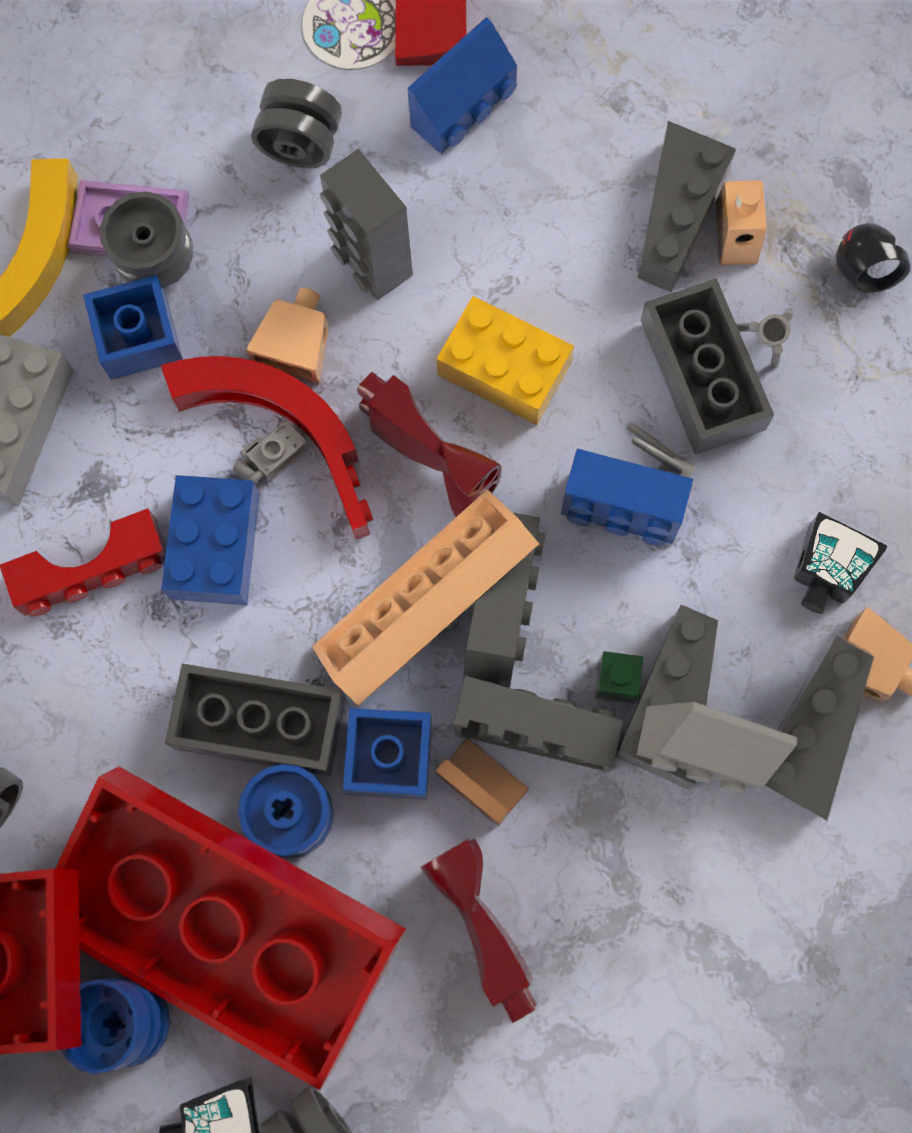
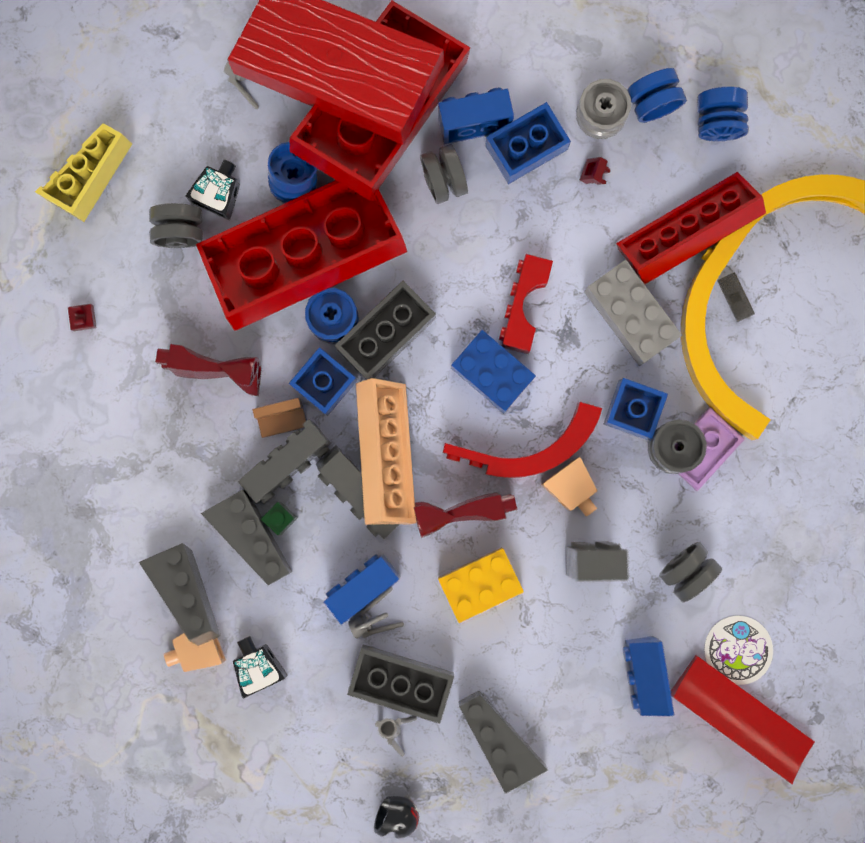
camera: 125 degrees right, 10 degrees up
light grey piece [233,420,308,485] -> none
light grey slope [637,702,798,793] -> none
light nougat torso [715,180,767,265] -> none

